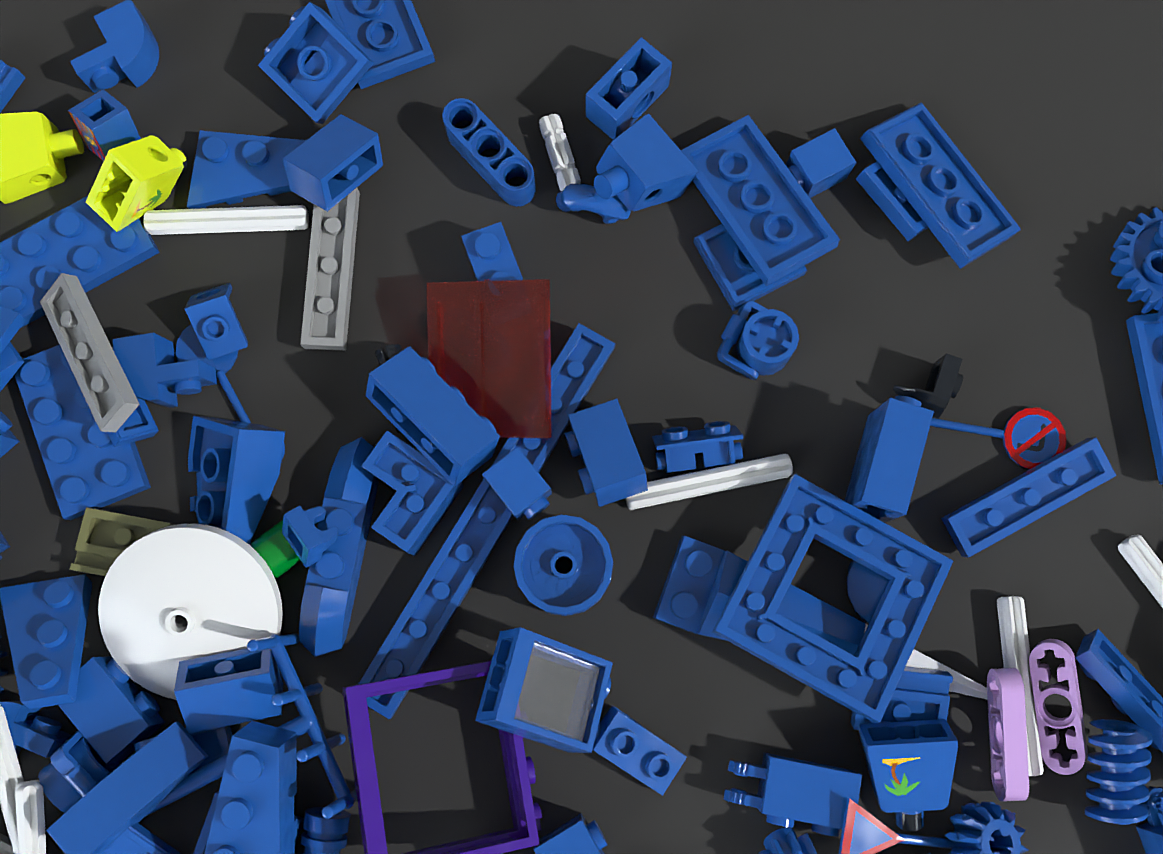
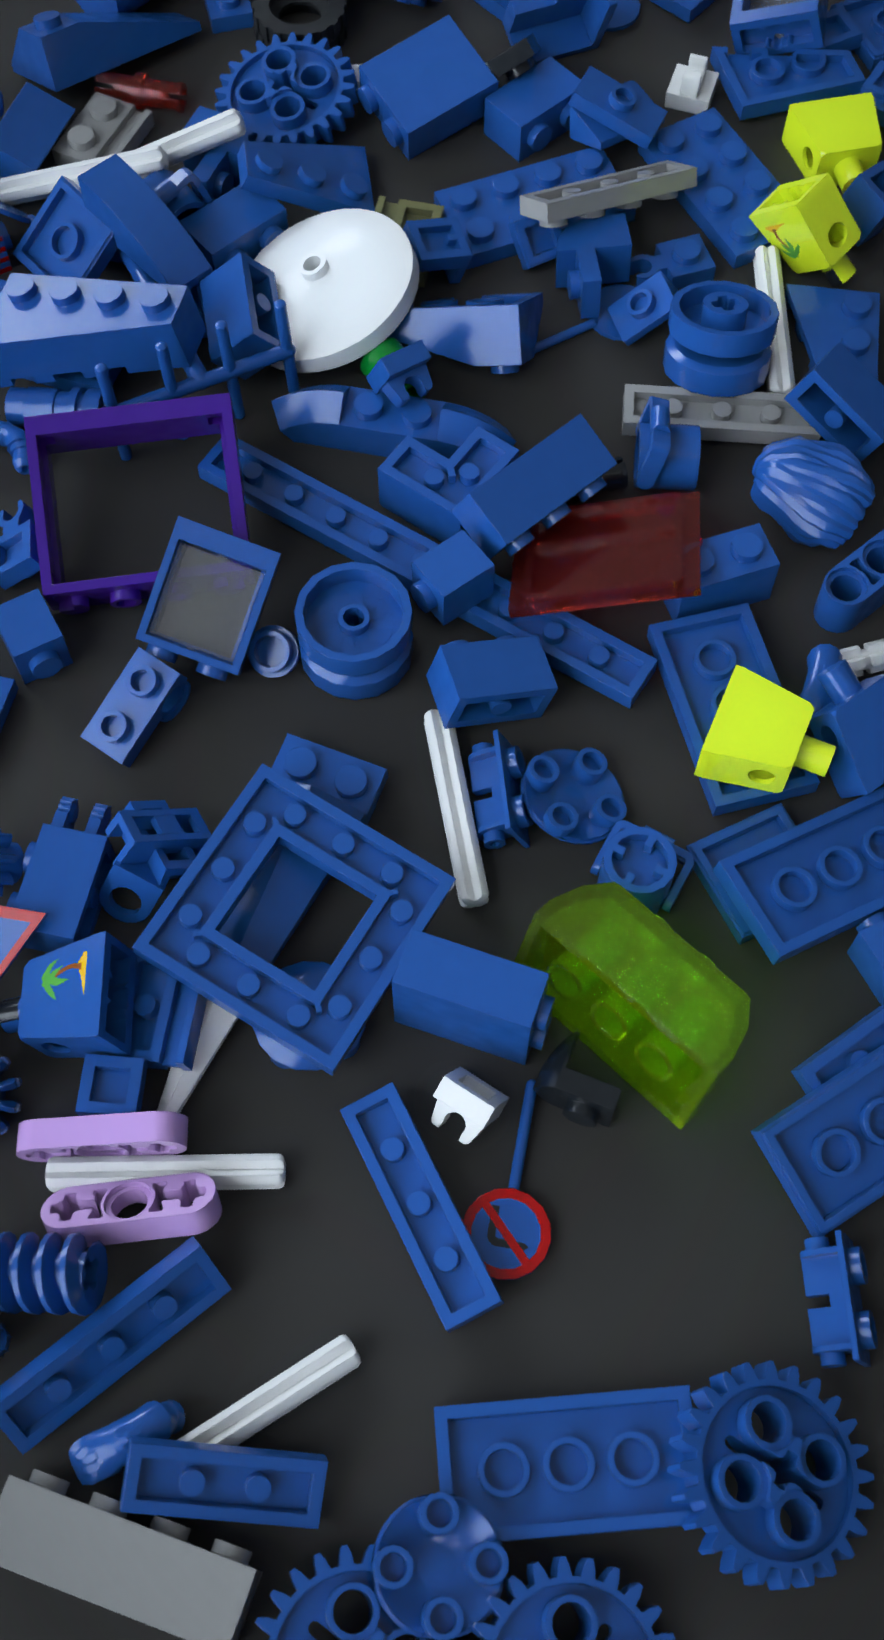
camera: 90 degrees right, 15 degrees down
none -> blue tile [75,1053,148,1116]
none -> blue piece [99,800,212,923]
none -> blue plate [248,625,300,678]
none -> blue bracket [403,217,473,284]
none -> white tile [431,1066,509,1145]
none -> clear neon green windscreen [514,882,751,1130]
none -> blue dish [520,747,627,845]
none -> blue plate [630,233,716,289]
none -> blue piece [633,396,701,491]
none -> blue plate [647,603,820,816]
none -> blue wheel [663,281,780,397]
none -> neon yellow torso [694,664,836,793]
none -> blue hair [750,435,876,549]
none -> blue hinge [799,1230,878,1368]

